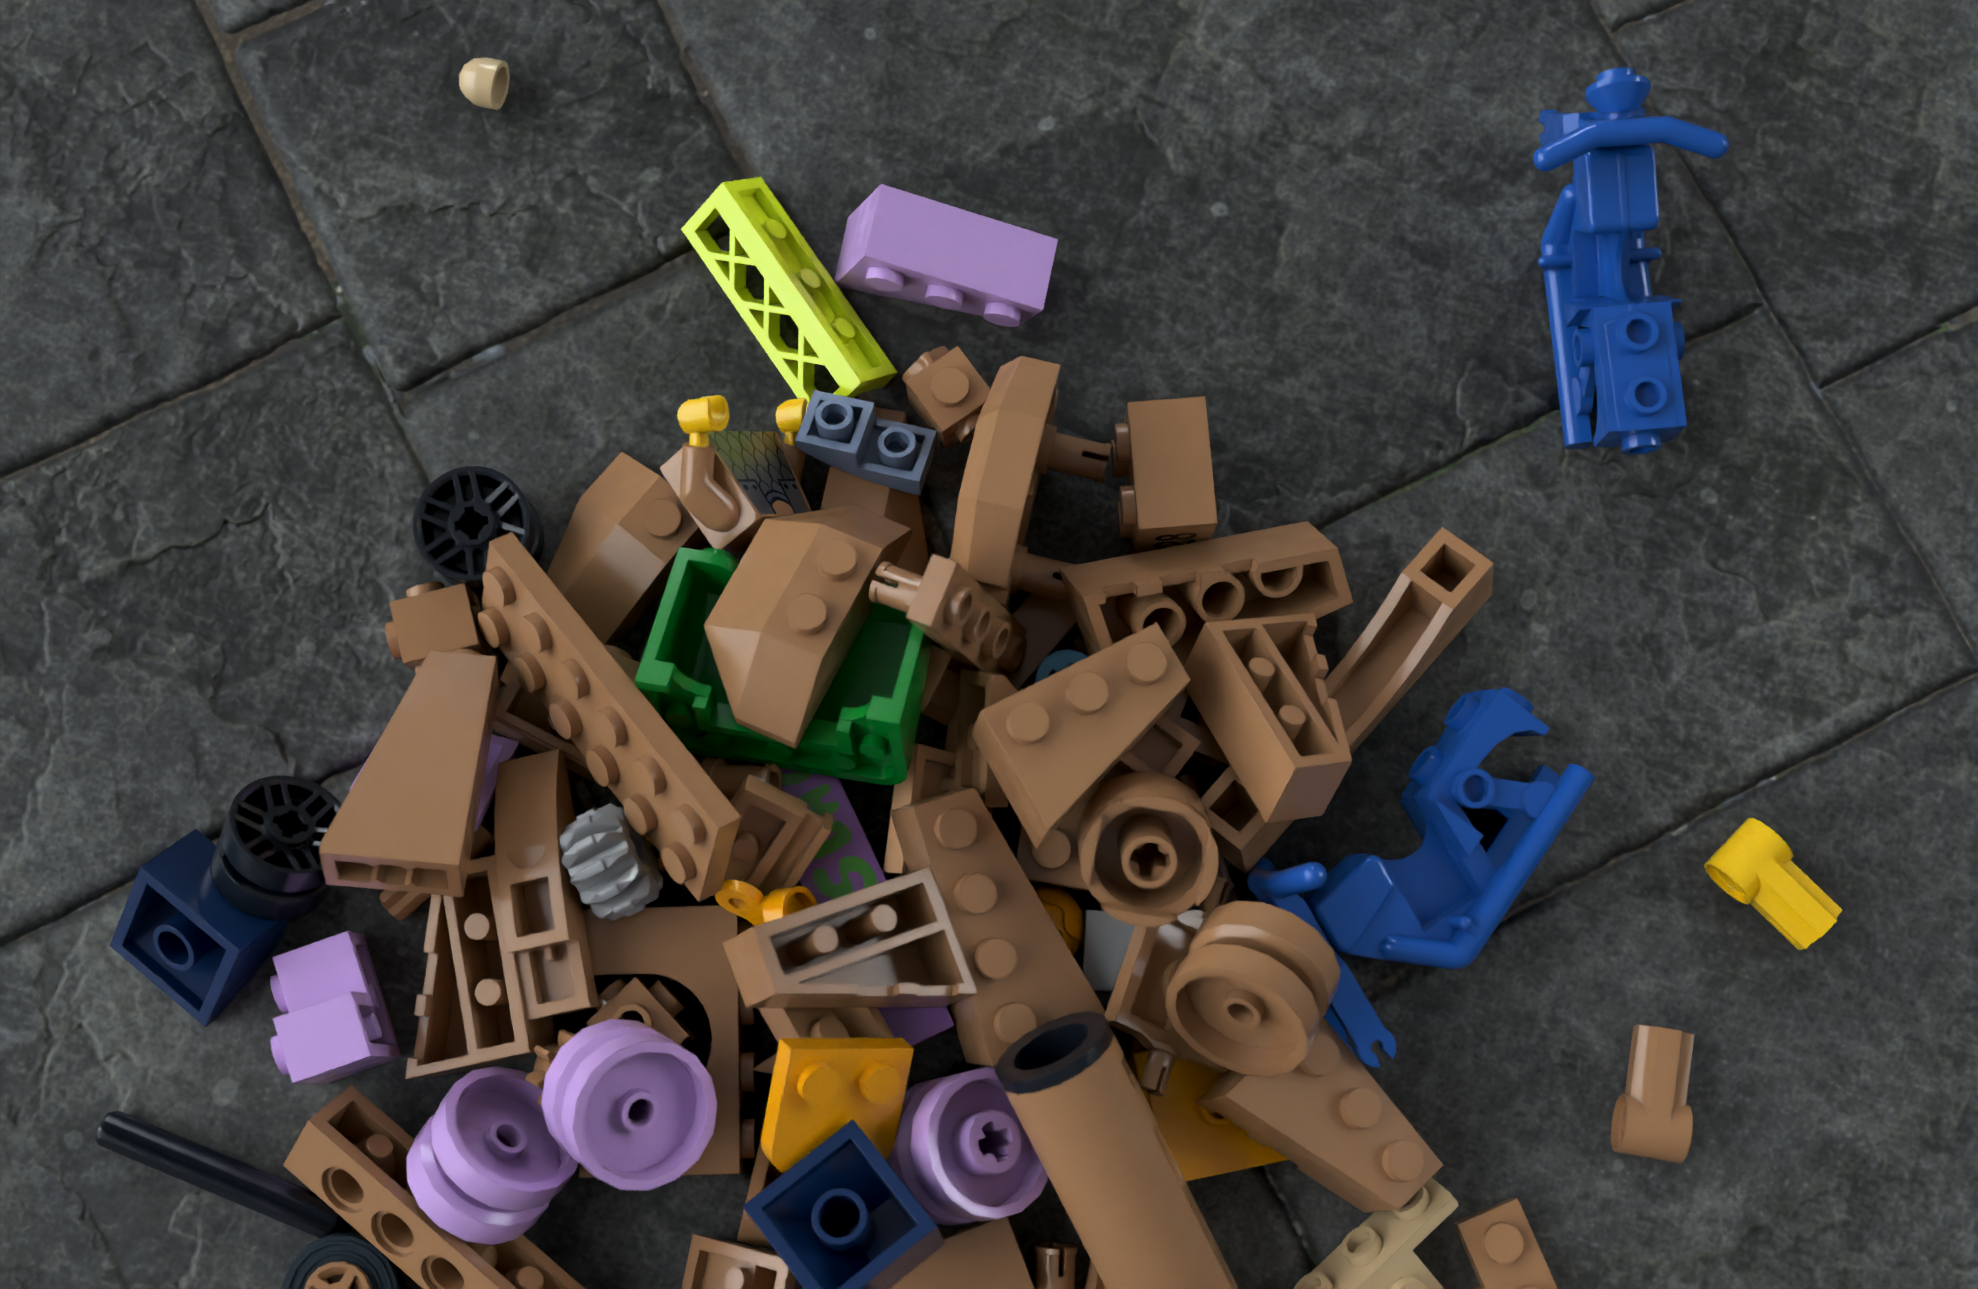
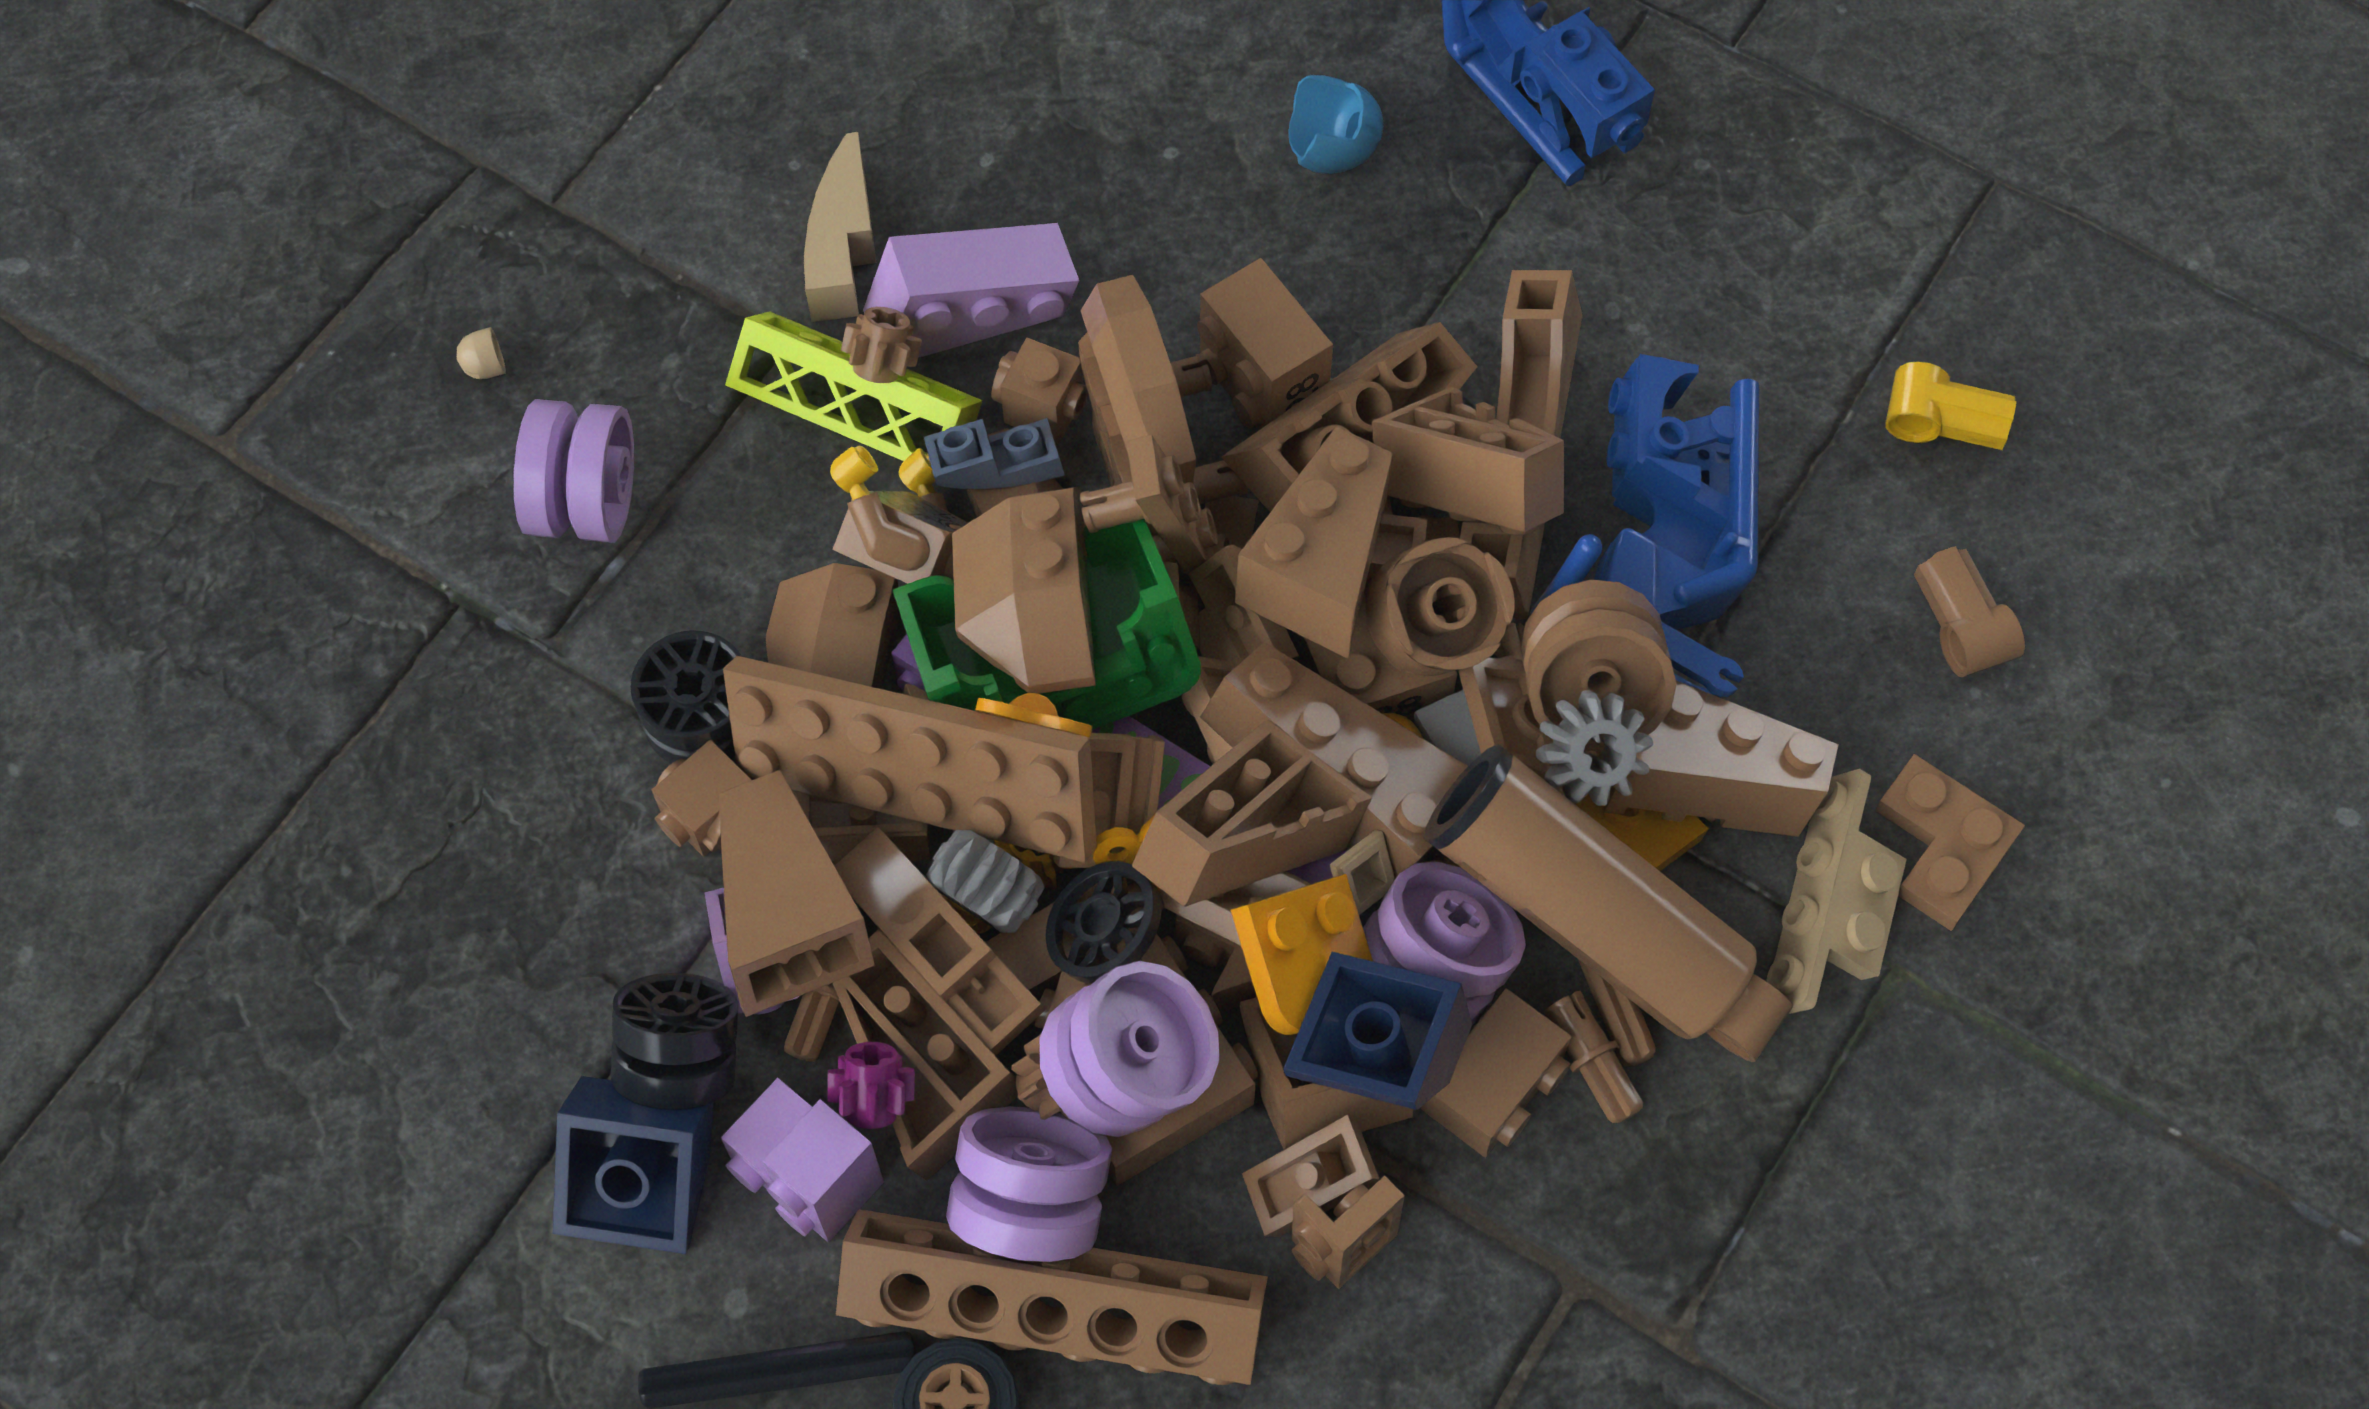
camera: 30 degrees left, 15 degrees down
none -> lavender wheel [514,399,634,543]
none -> tan slope [804,132,876,322]
none -> magenta gear [827,1042,915,1129]
none -> medium nougat gear [841,307,922,383]
none -> light orange piece [975,693,1093,737]
none -> black wheel [1045,861,1164,983]
none -> dark azure hair [1288,75,1384,174]
none -> tan slope [1329,830,1395,915]
none -> light grey gear [1536,690,1654,806]

